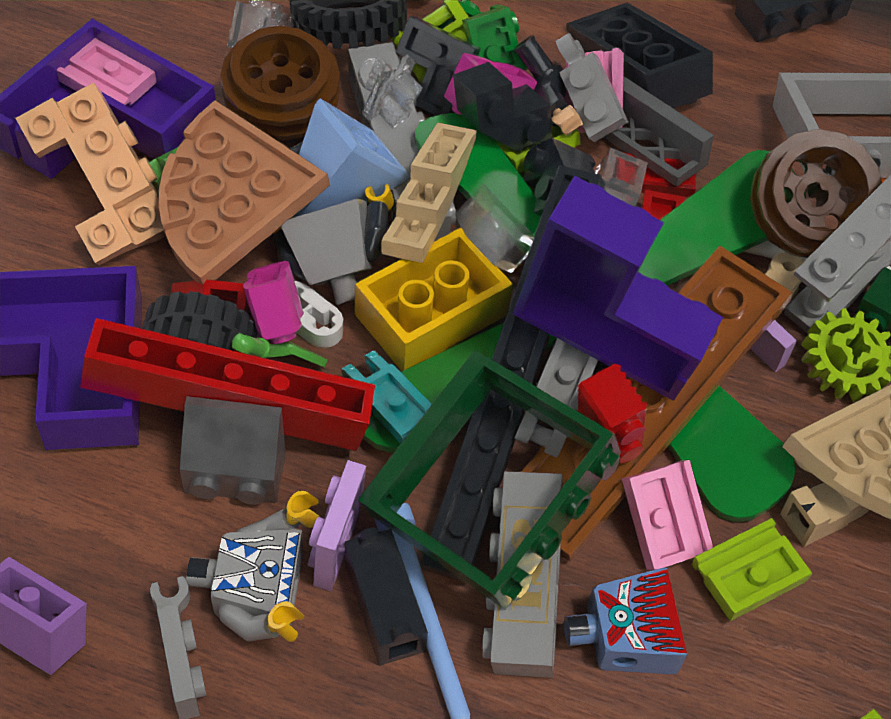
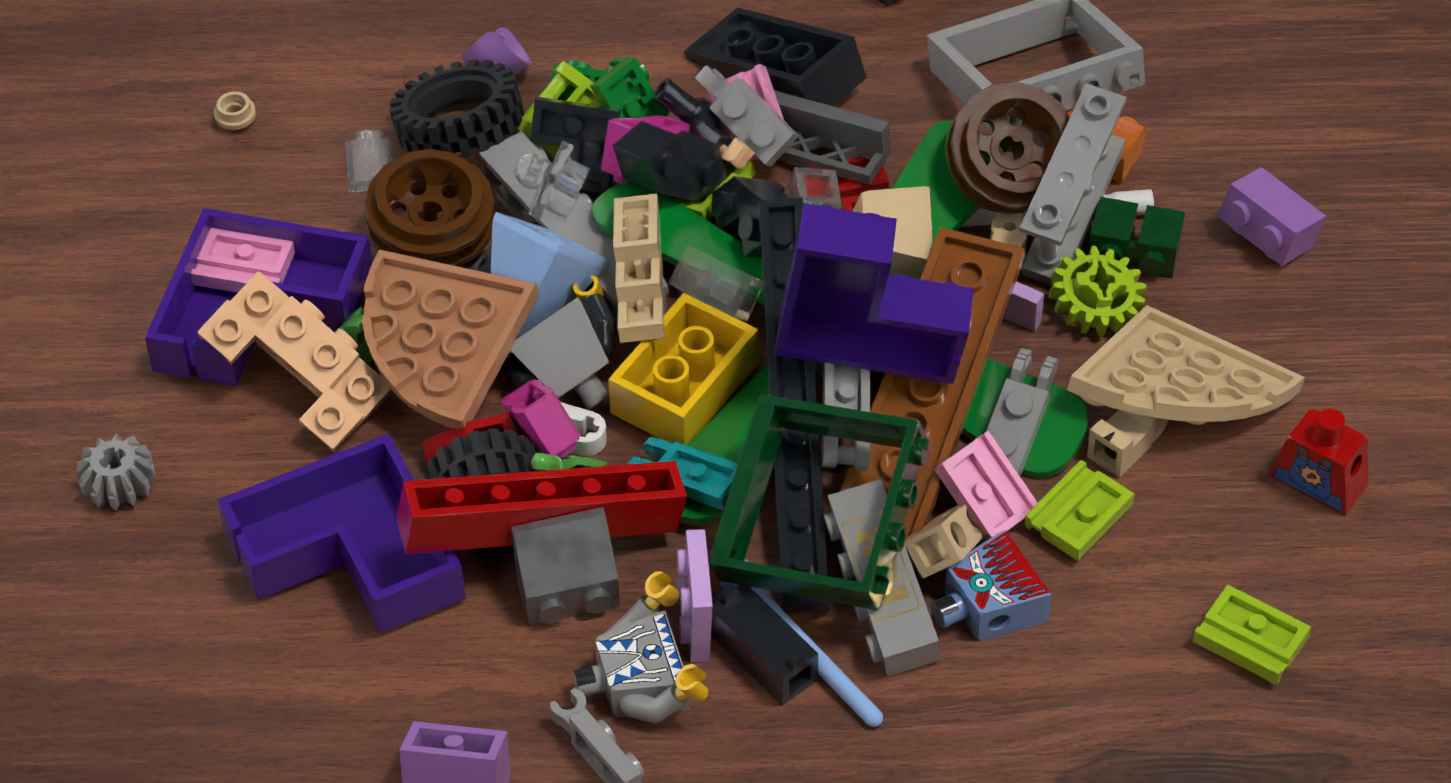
camera: 15 degrees left, 5 degrees down
red brick [577,364,647,463] -> none
none -> tan torso [853,186,933,279]
none -> tan leg [904,504,983,578]
none -> light grey hinge [986,348,1059,477]

